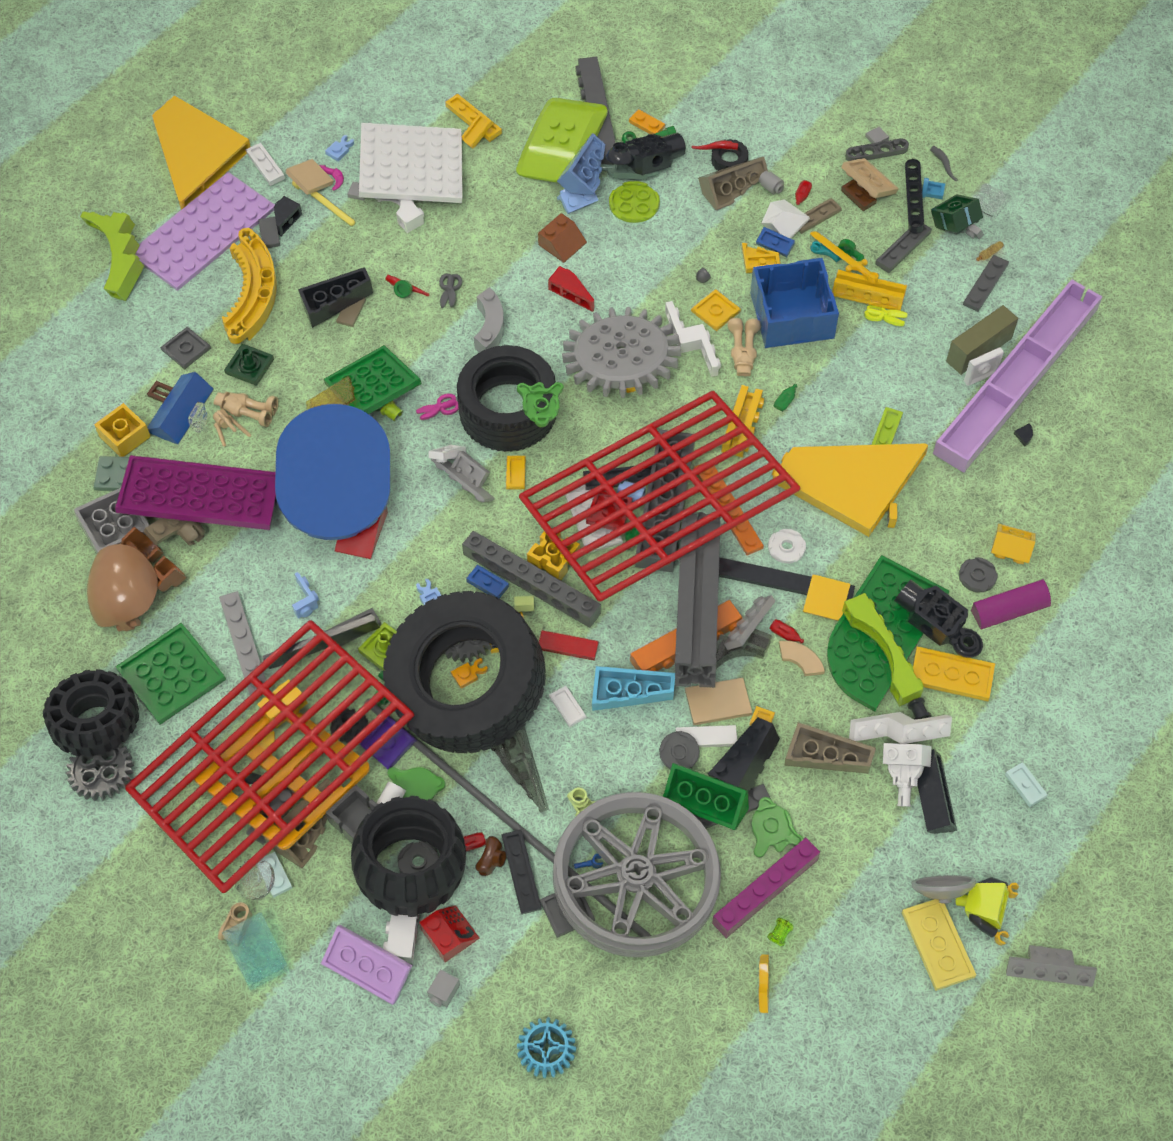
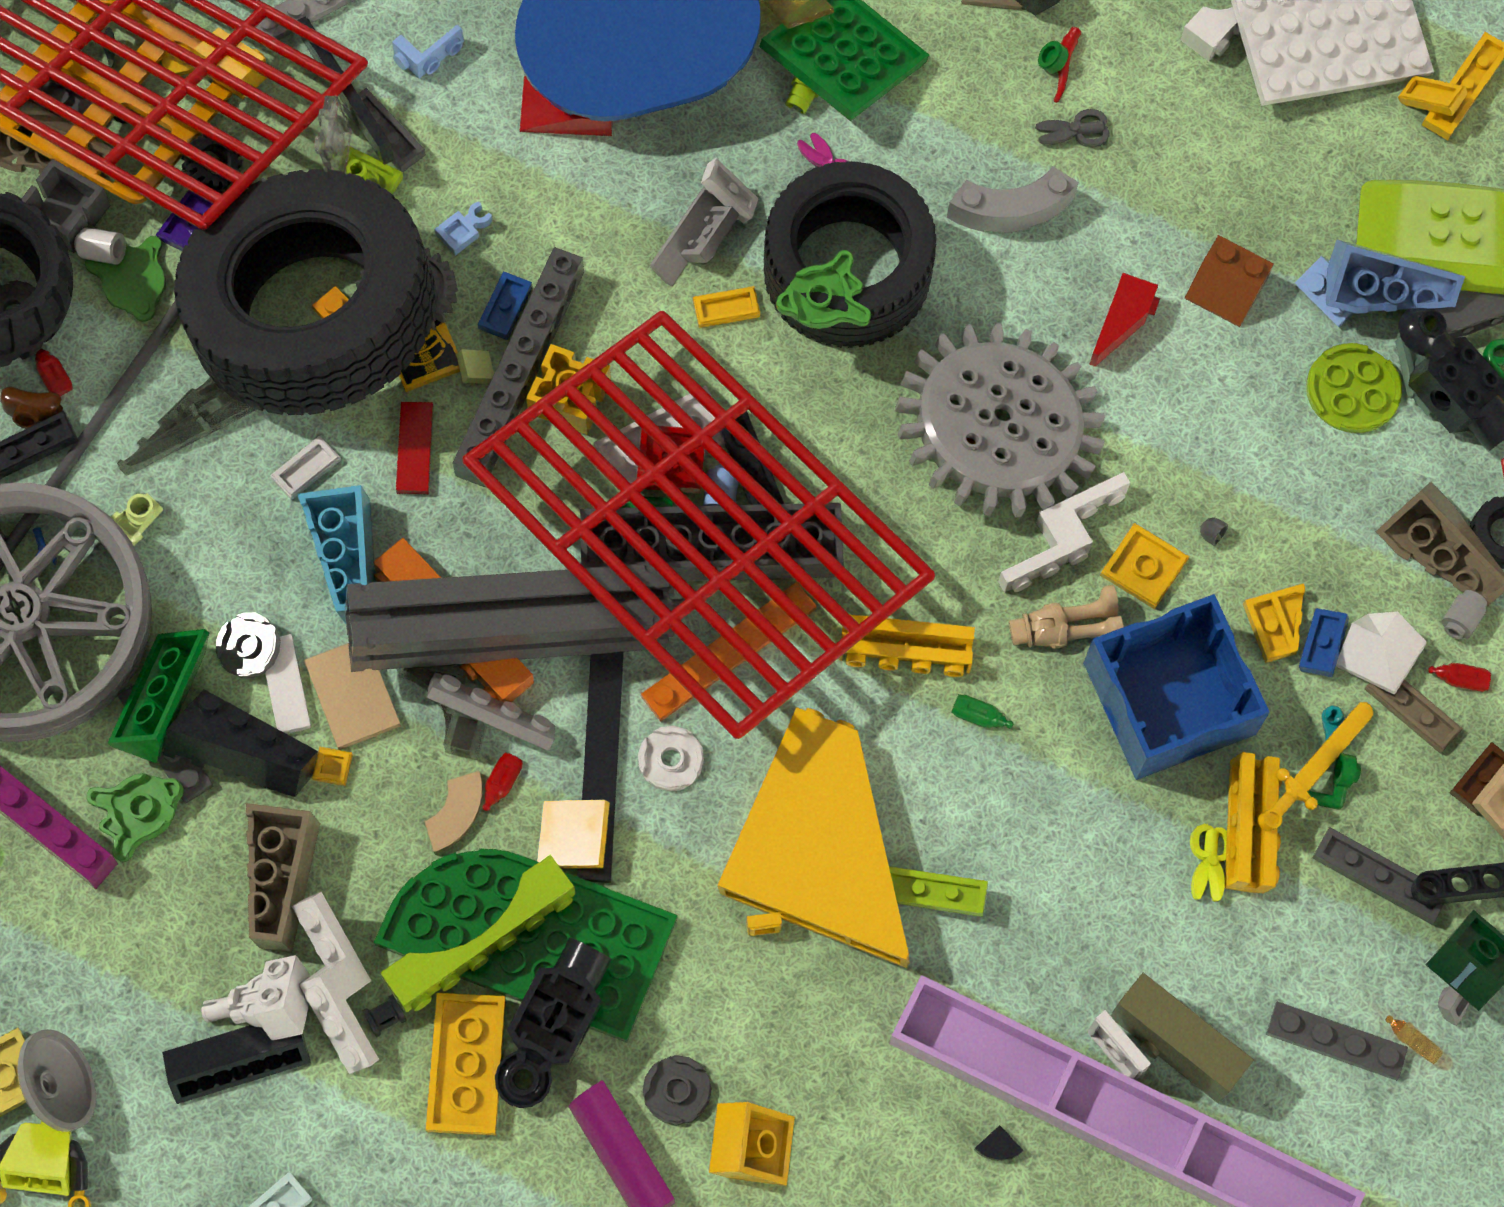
camera: 75 degrees right, 10 degrees up
none -> clear plate [314,96,352,174]

